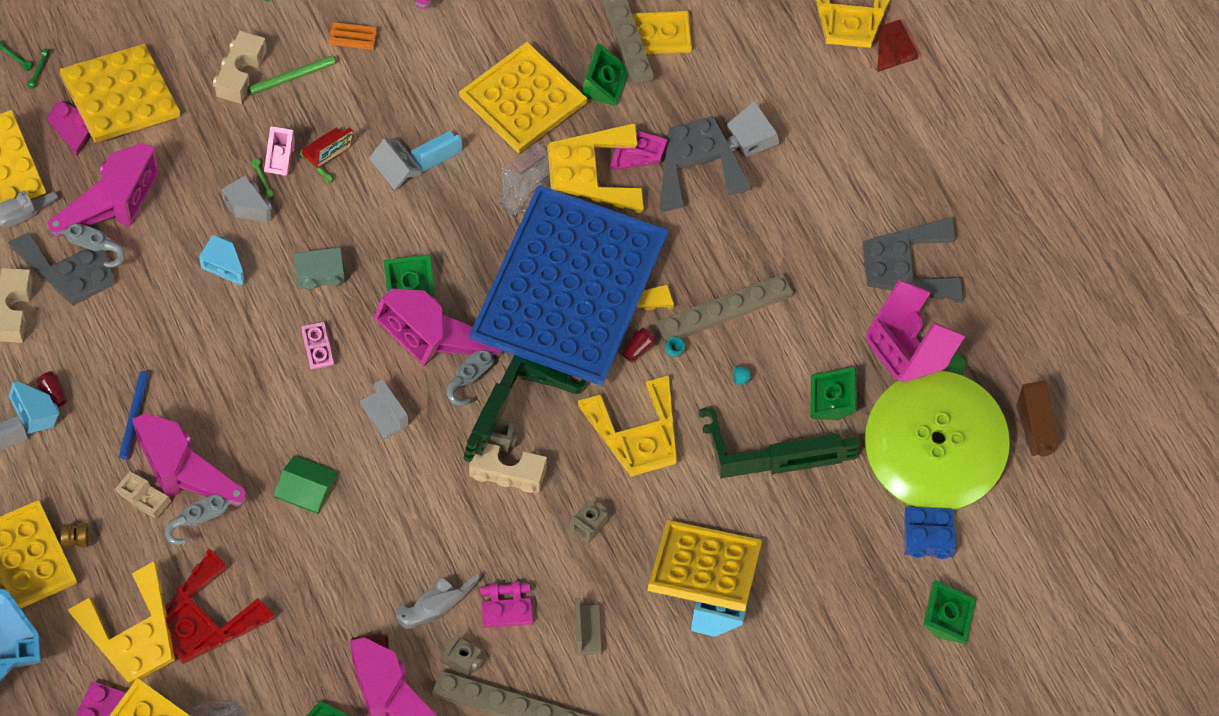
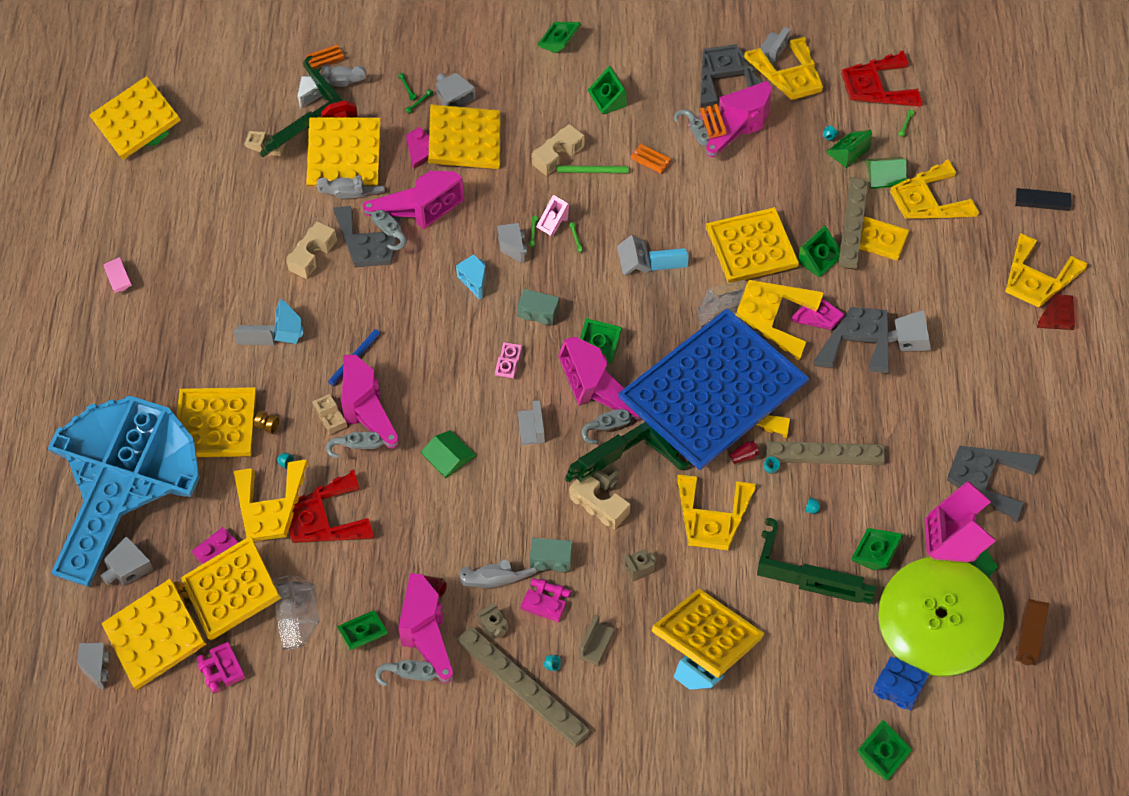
camera: 30 degrees right, 5 degrees down
dark red cone [37,371,67,408] -> none
panel [302,127,353,168] -> none
none -> teal hinge [277,453,294,469]
none -> light grey torso [436,73,476,107]
none -> sand green brick [530,538,572,572]
none -> teal hinge [543,654,561,671]

